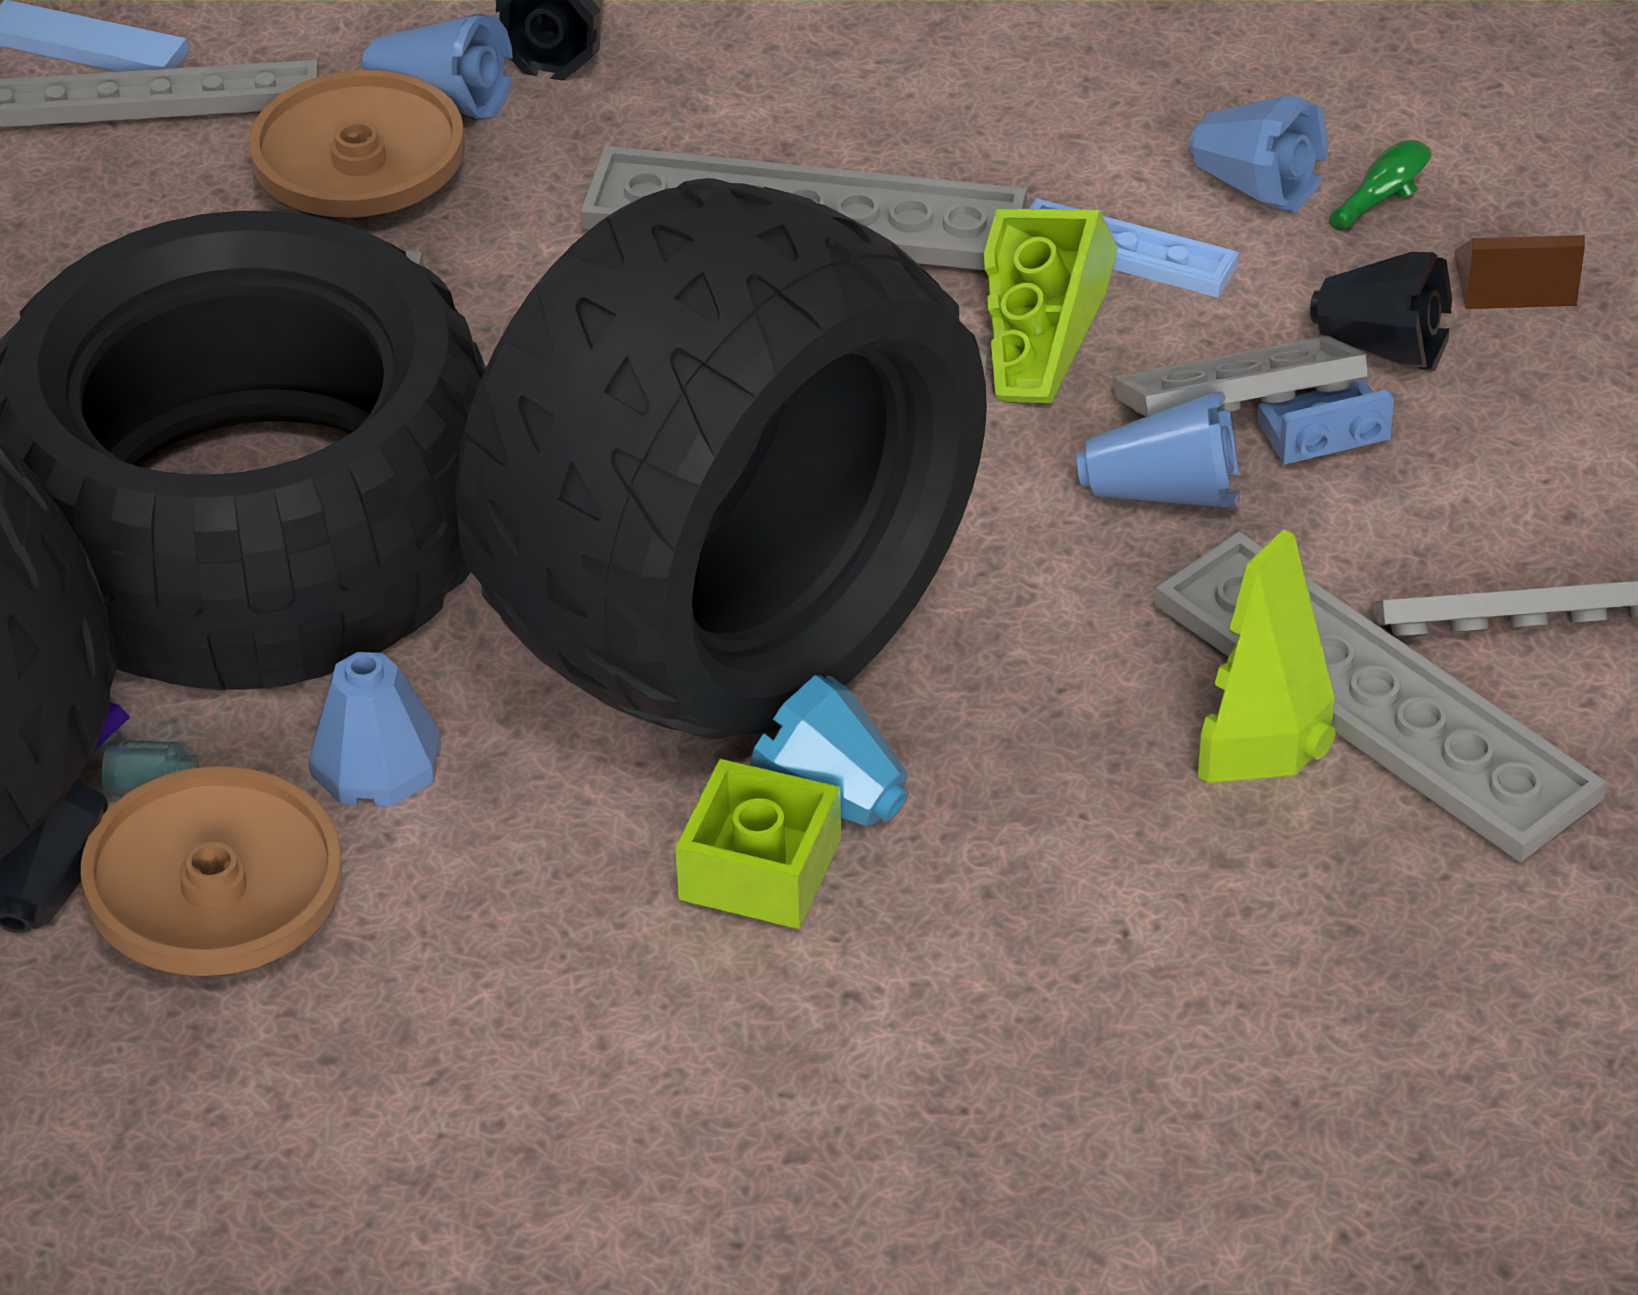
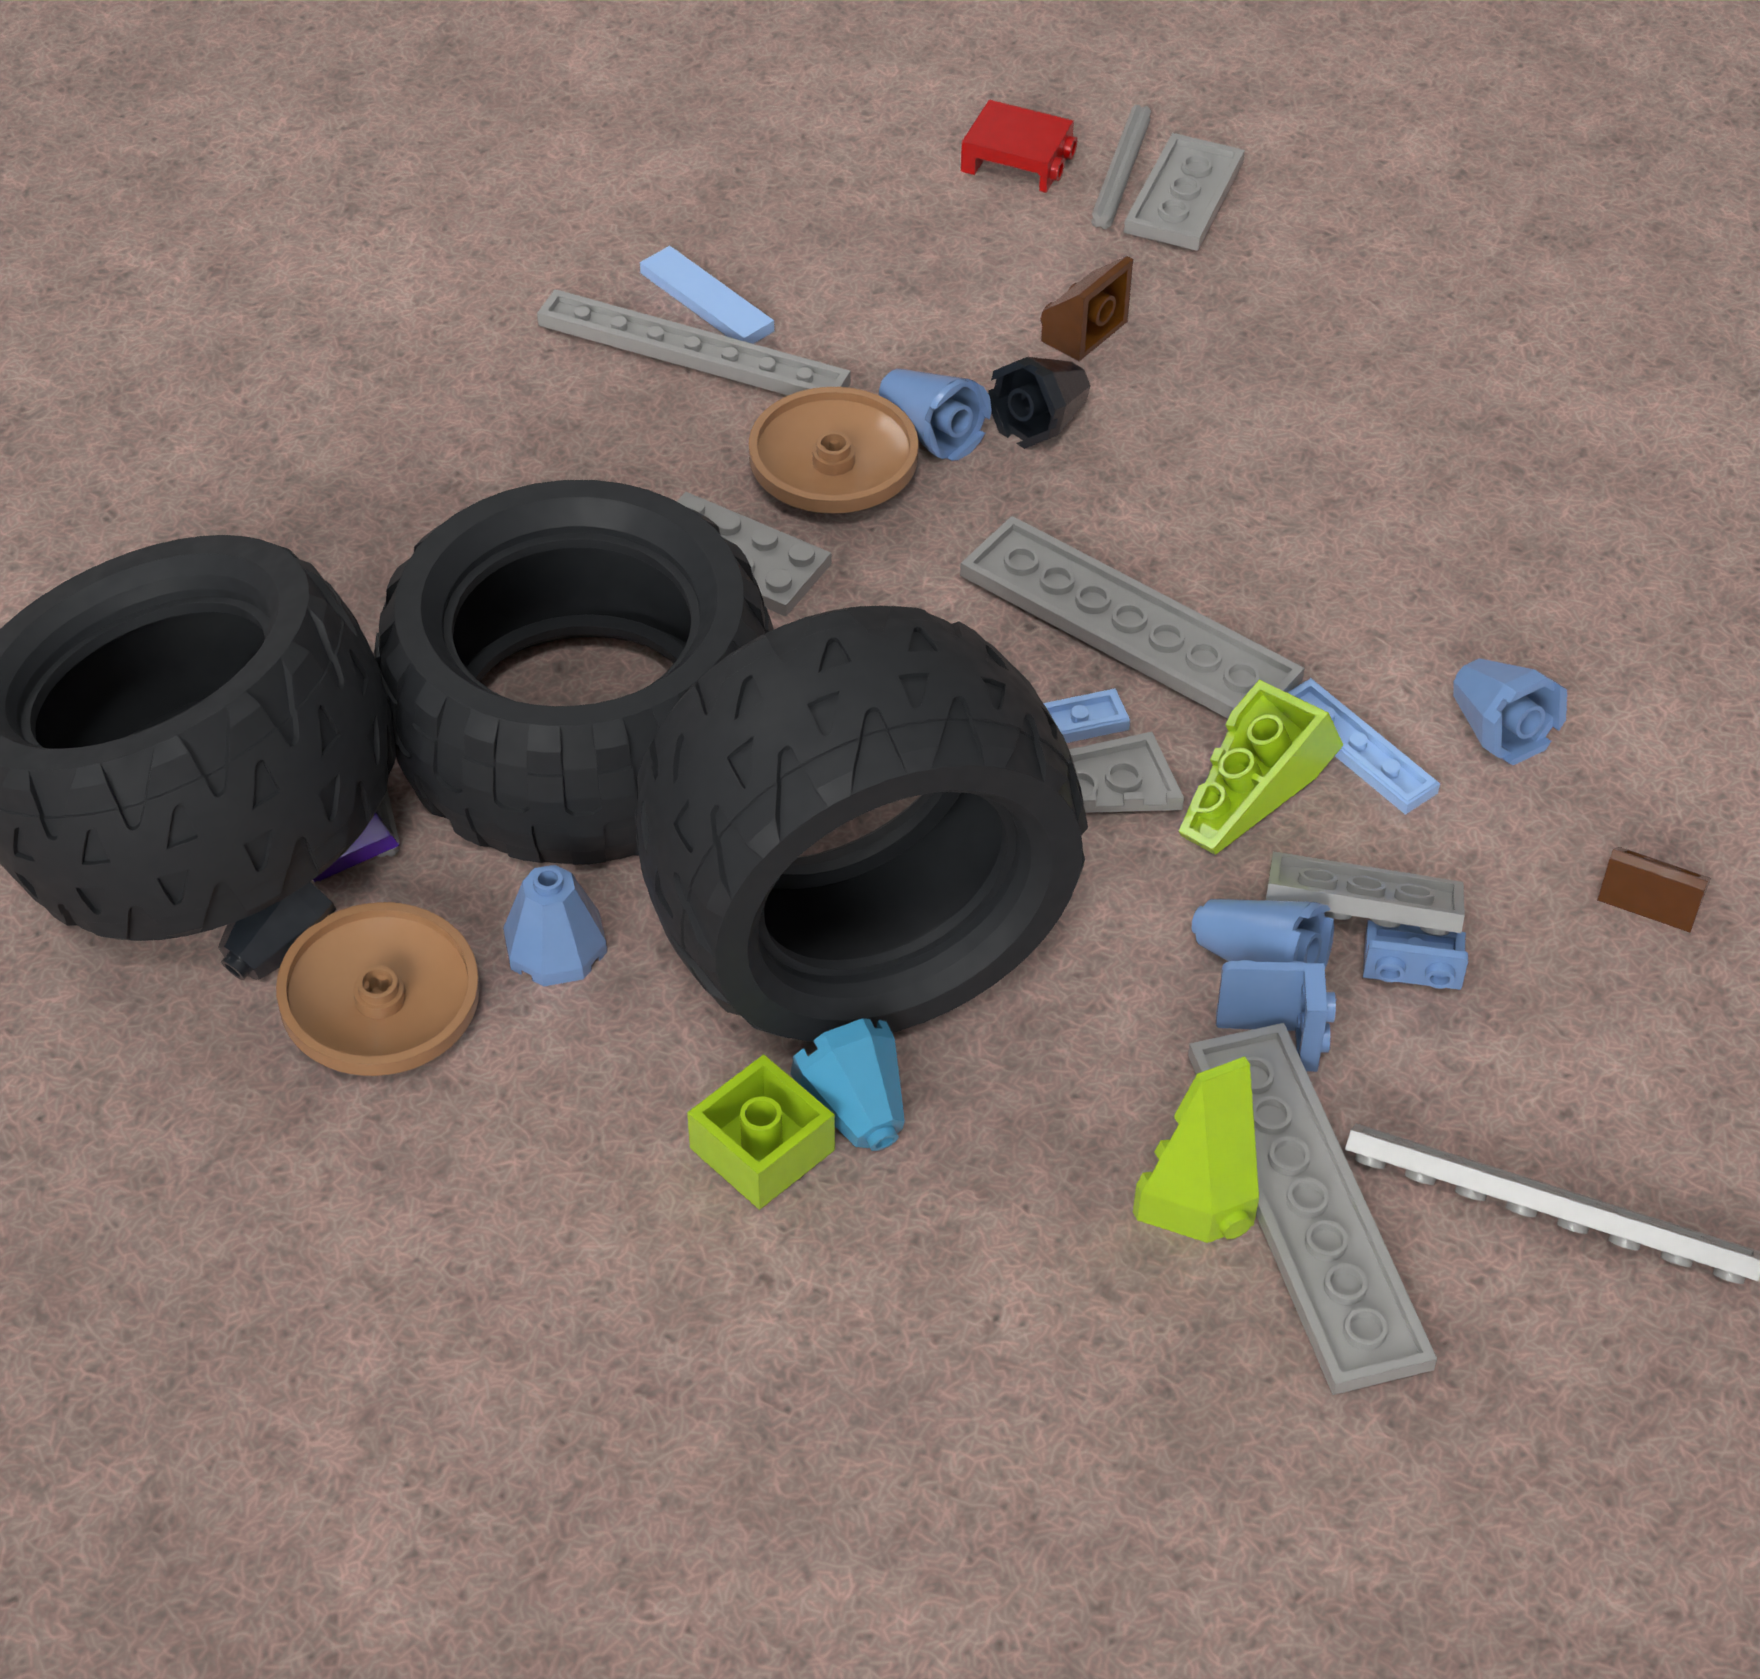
camera: 25 degrees right, 5 degrees up
clear light blue brick [102,740,199,799] -> none
black cone [1310,252,1452,371] -> none
green piece [1329,140,1432,230] -> none
none -> medium blue bracket [1216,960,1336,1072]

